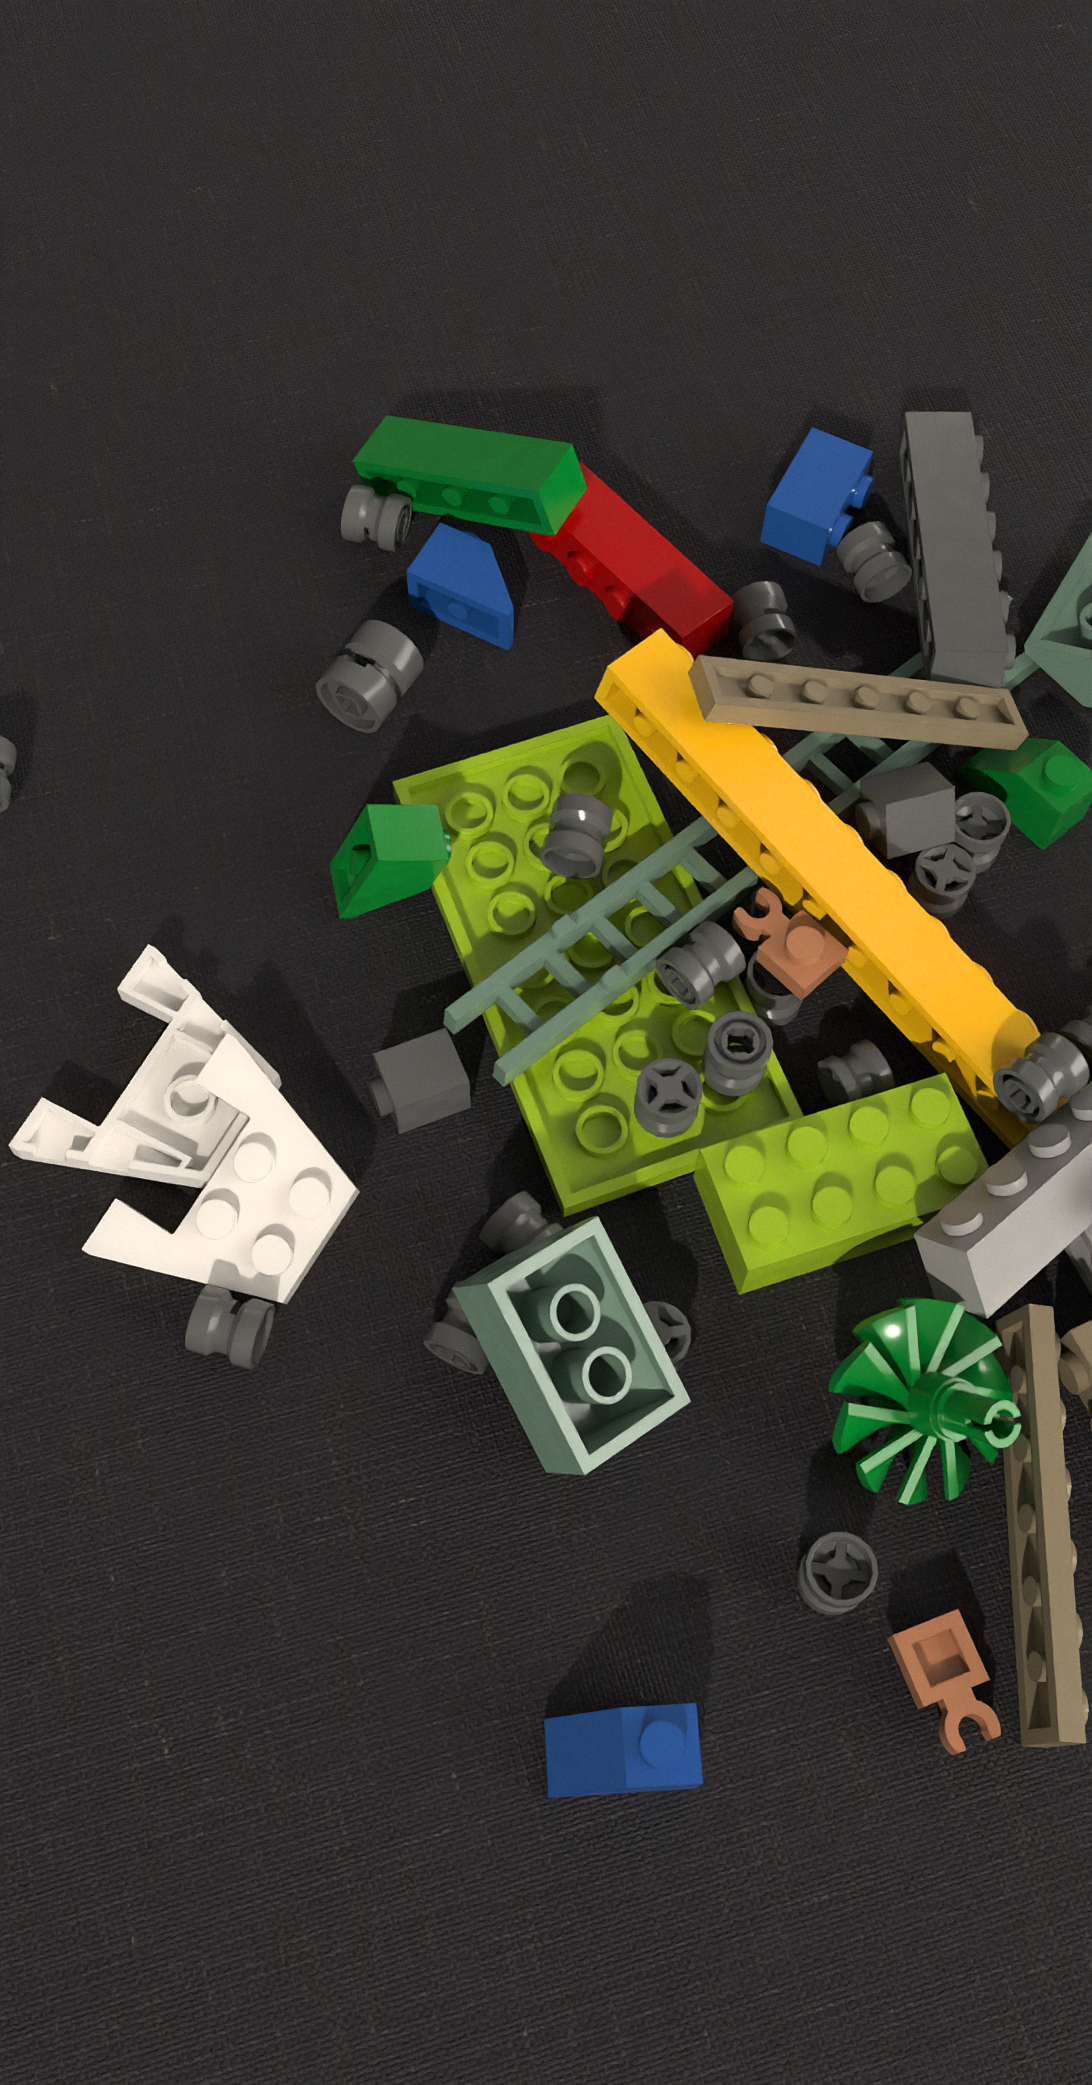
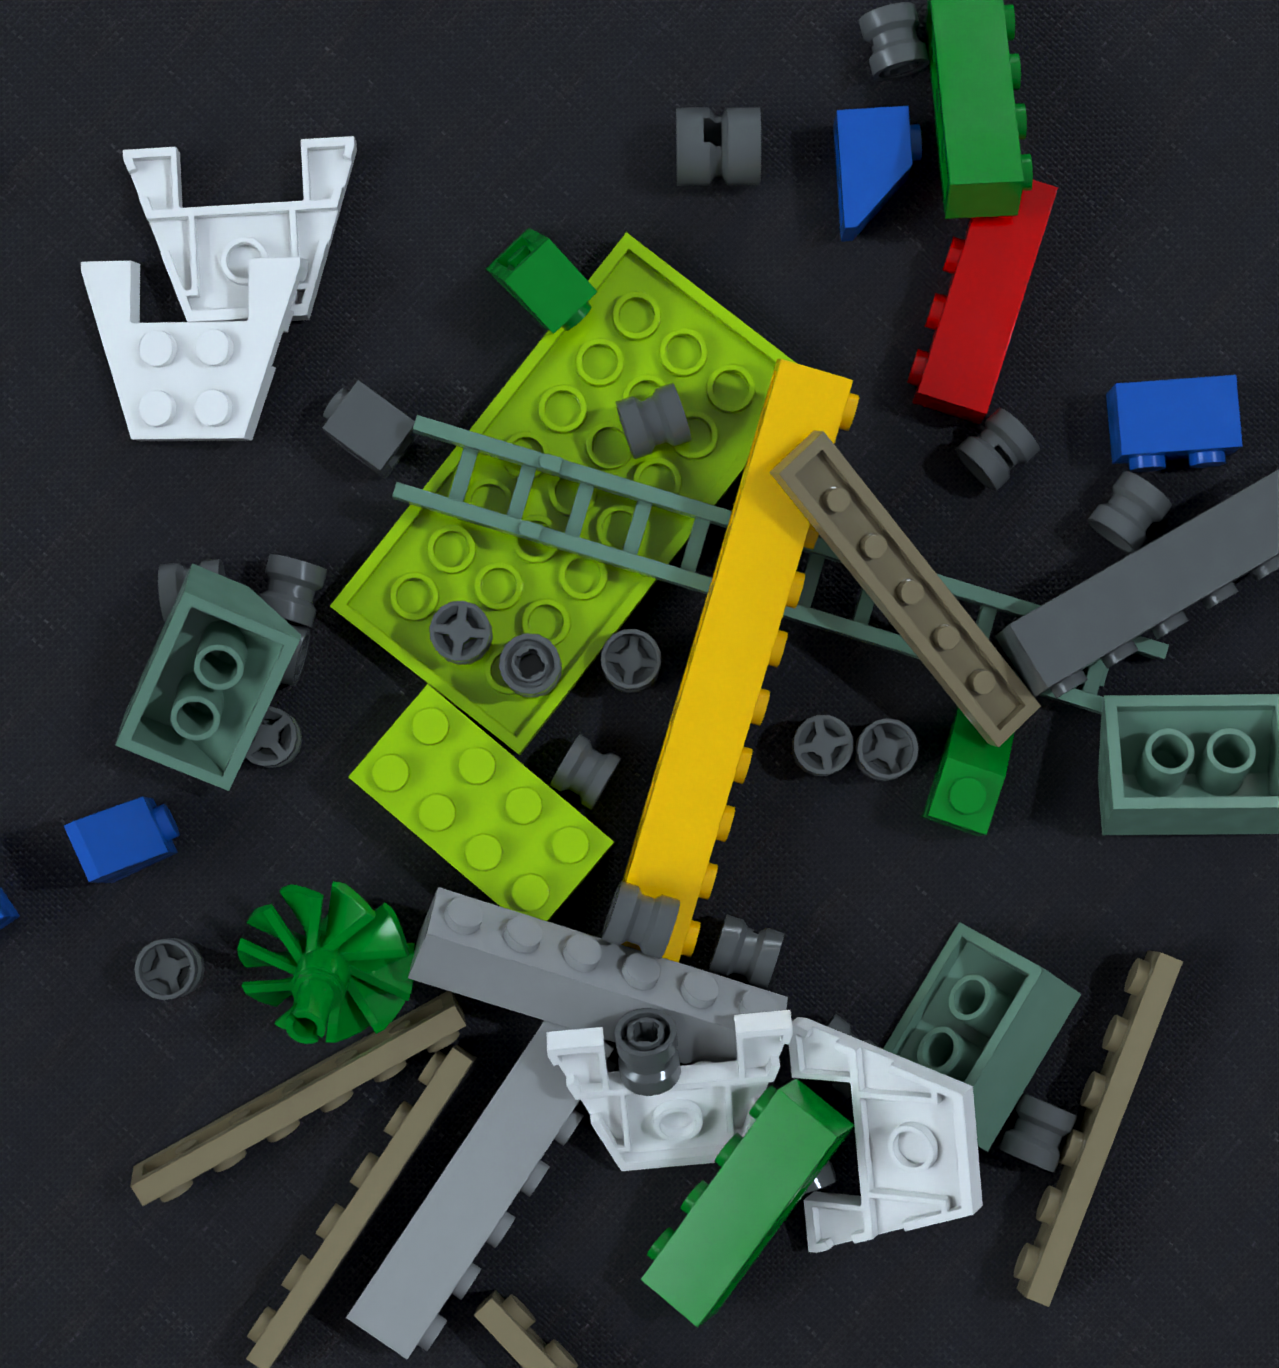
camera: 65 degrees right, 20 degrees up
dark grey wheel [185,1284,275,1370] -> none
dark grey wheel [656,920,746,1010] -> none
nougat plate [732,887,849,1001] -> none
dark grey brick [855,762,955,859] -> none
nougat plate [888,1609,1001,1755] -> none
none -> blue slope [64,796,180,883]

